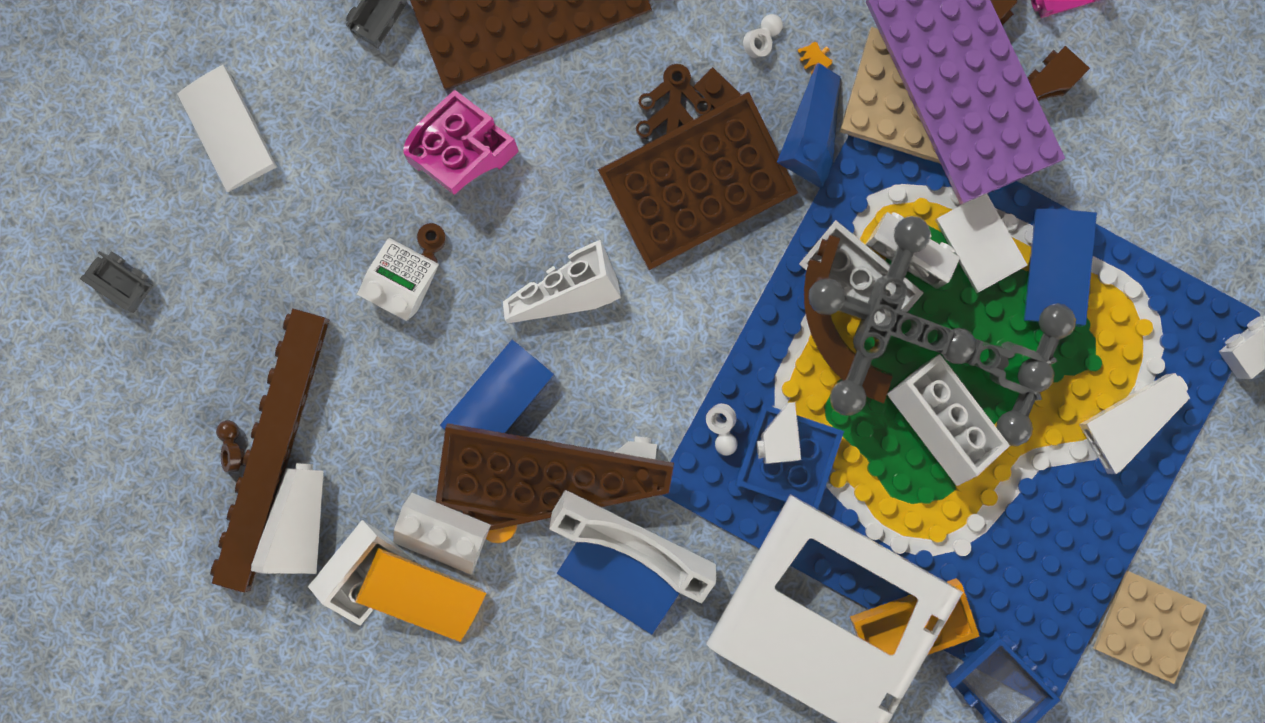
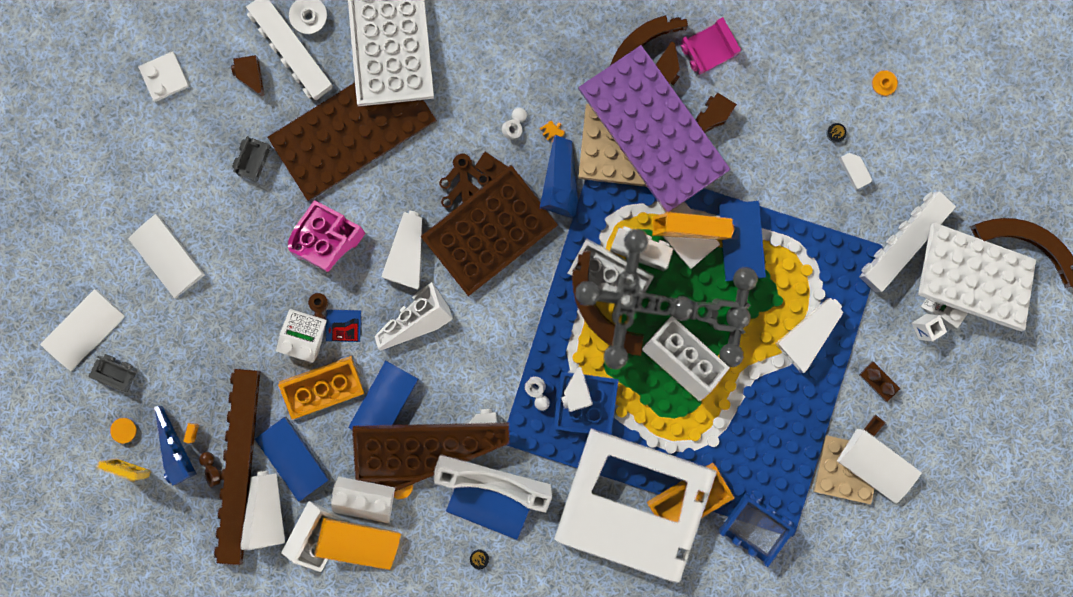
camera: 10 degrees left, 0 degrees up
none -> white slope [40,289,126,371]
none -> yellow tile [97,459,151,481]
none -> light orange piece [110,418,137,444]
none -> blue wedge [155,406,197,486]
none -> light orange tile [183,423,199,443]
none -> blue slope [255,417,330,502]
none -> light orange slope [278,355,364,420]
none -> sticker [326,310,361,342]
none -> white slope [381,210,423,290]
none -> black tile [470,549,489,569]
none -> light orange slope [652,212,734,240]
none -> black tile [826,123,847,143]
none -> white slope [837,429,922,504]
none -> white piece [839,153,872,191]
none -> reddish brown tile [859,361,901,402]
none -> reddish brown piece [863,414,886,437]

